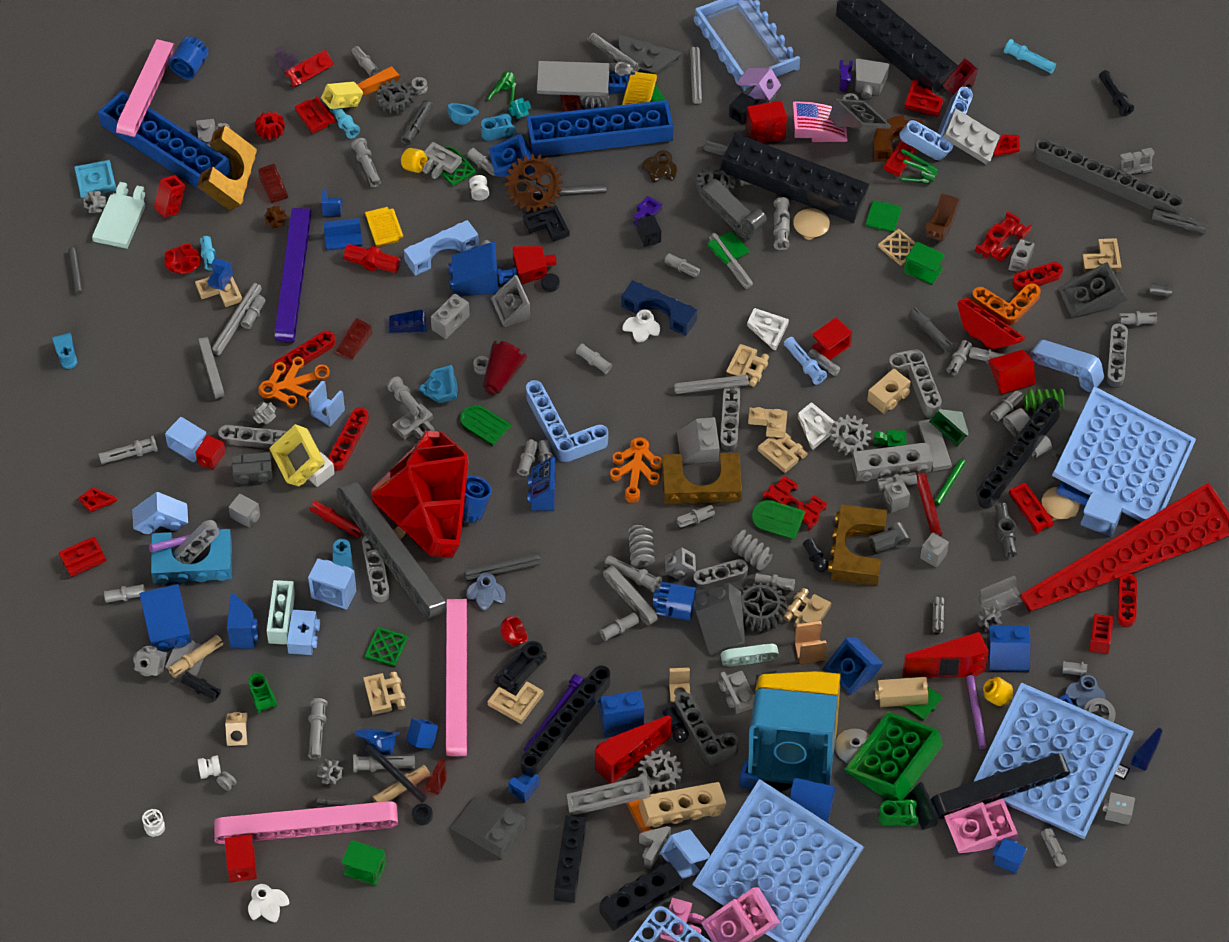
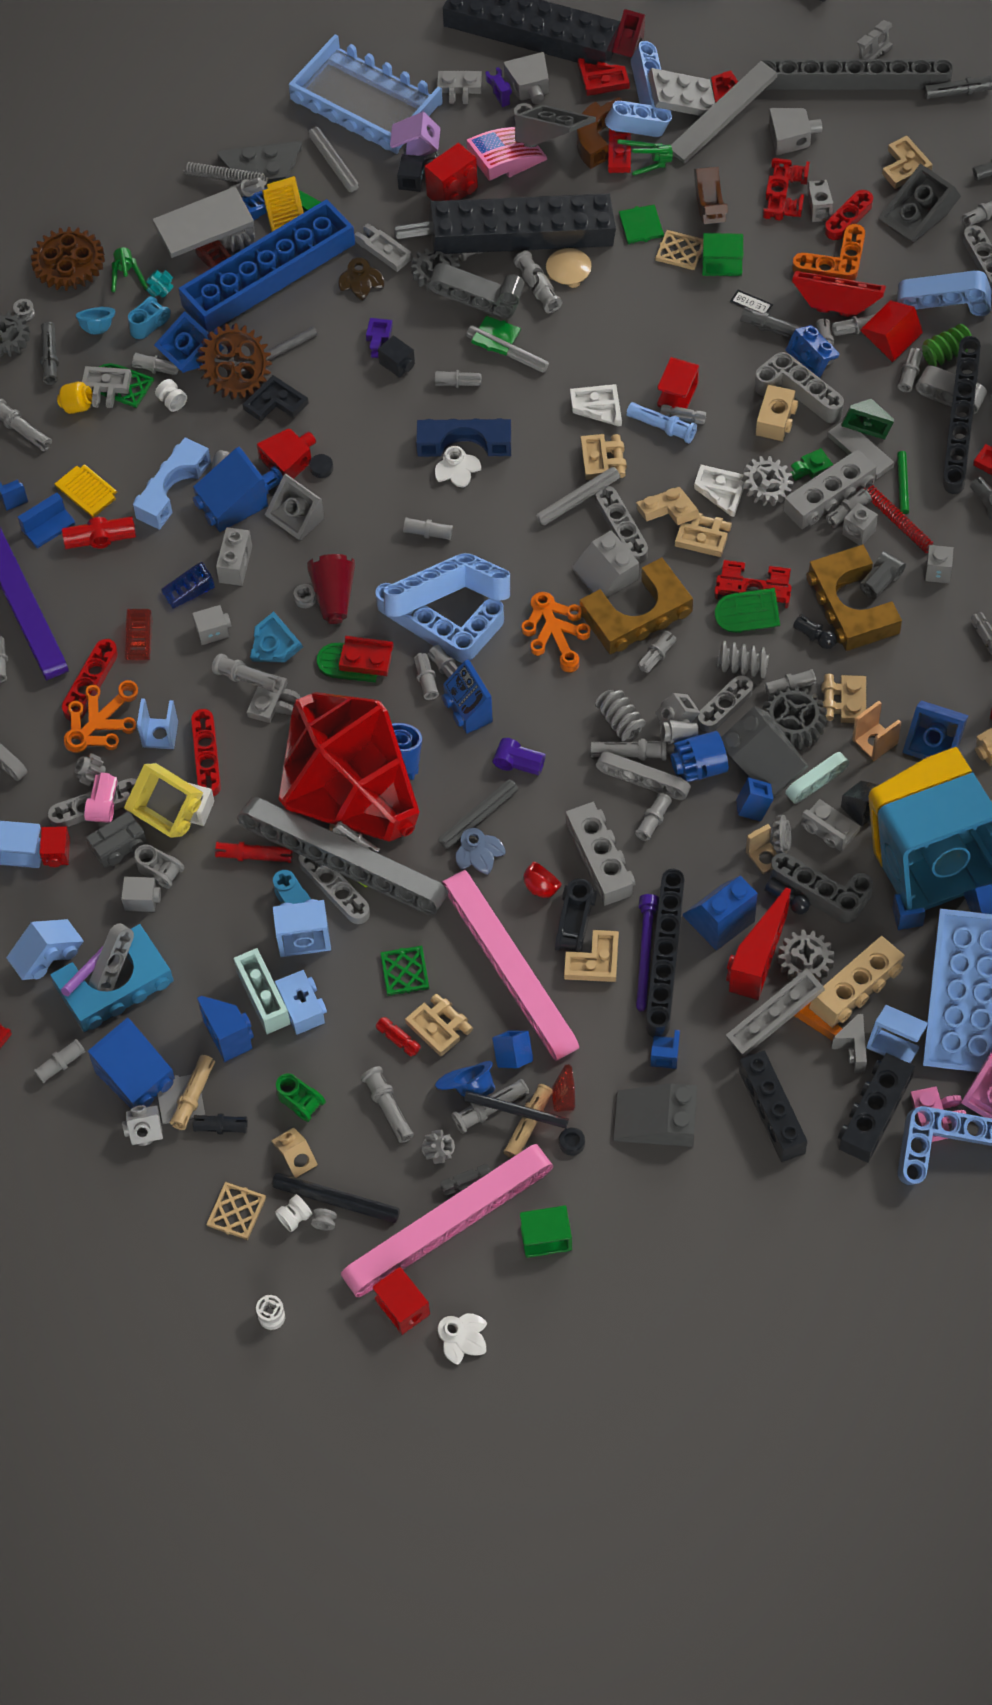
camera: 25 degrees left, 5 degrees up
none -> reddish brown gear [31,227,105,291]
none -> bright pink piece [84,773,117,823]
none -> light grey piece [135,844,185,889]
none -> light grey brick [192,605,232,645]
none -> tan window [207,1182,266,1240]
none -> black axle [272,1173,400,1223]
none -> light grey axle [332,822,380,853]
none -> red plate [339,636,394,676]
none -> light grey hinge [354,223,413,272]
none -> red axle [376,1017,421,1056]
none -> light blue beam [383,553,510,617]
none -> light grey hinge [437,71,482,104]
none -> dark purple piece [492,738,546,775]
none -> light grey brick [566,801,635,906]
none -> light grey cone [660,719,698,744]
none -> light grey tile [671,61,777,164]
none -> white sticker [730,290,773,314]
none -> blue panel [736,777,774,821]
none -> light grey torso [769,108,822,155]
none -> light grey gear [772,815,791,854]
none -> blue bracket [786,325,840,378]

